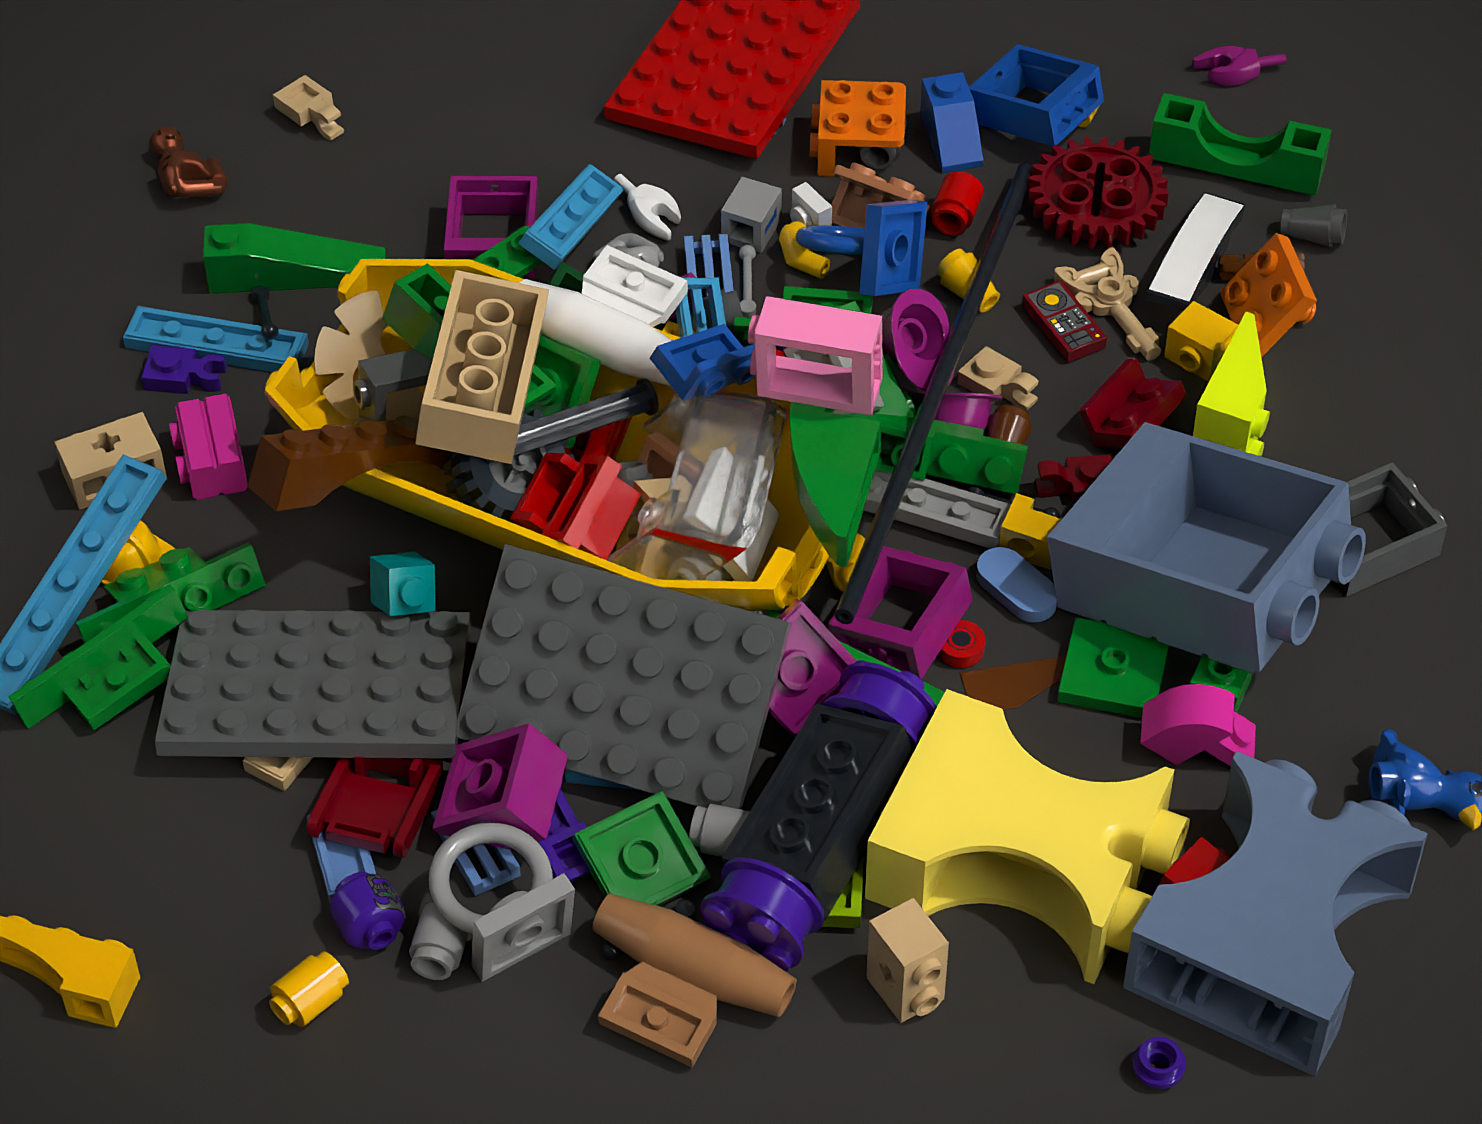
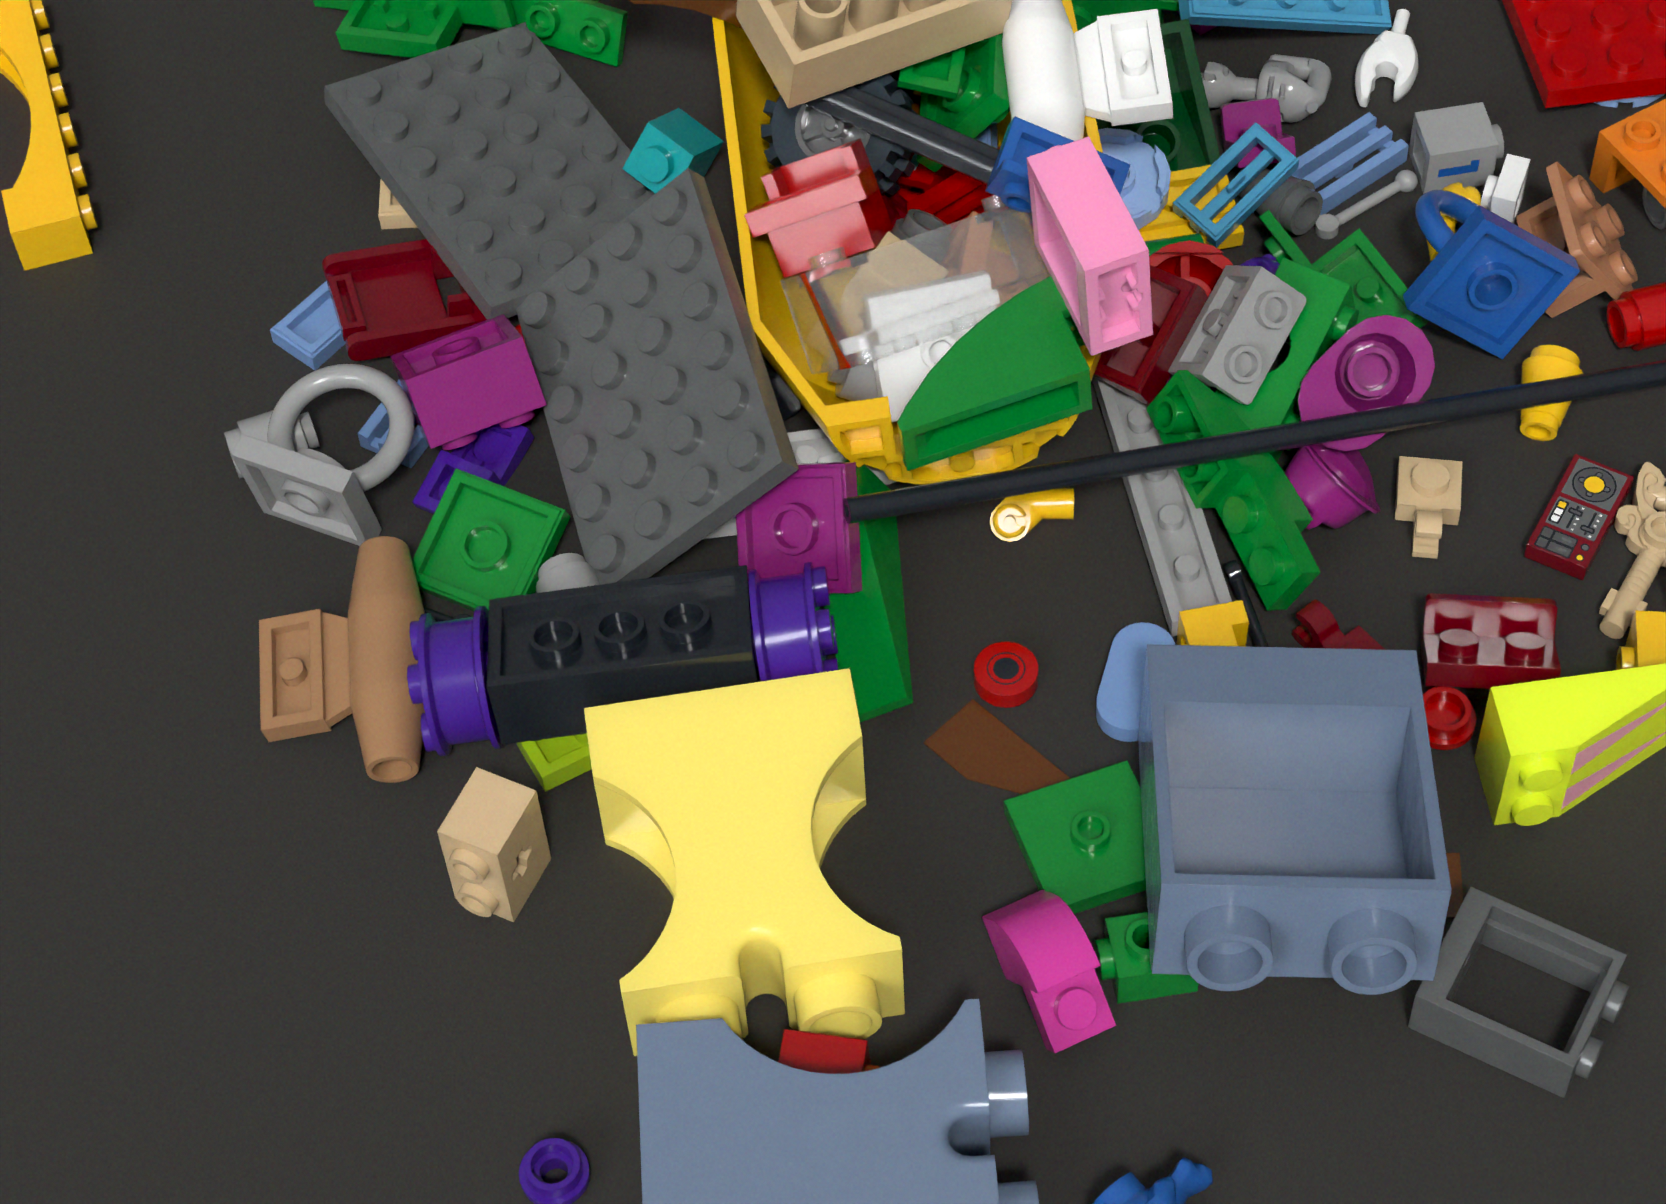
camera: 60 degrees right, 5 degrees up
yellow brick [269,951,349,1027] -> none
dark purple head [329,872,406,950] -> none
magenta window [828,546,973,679] -> none
reddish brown cone [987,405,1032,445] -> none

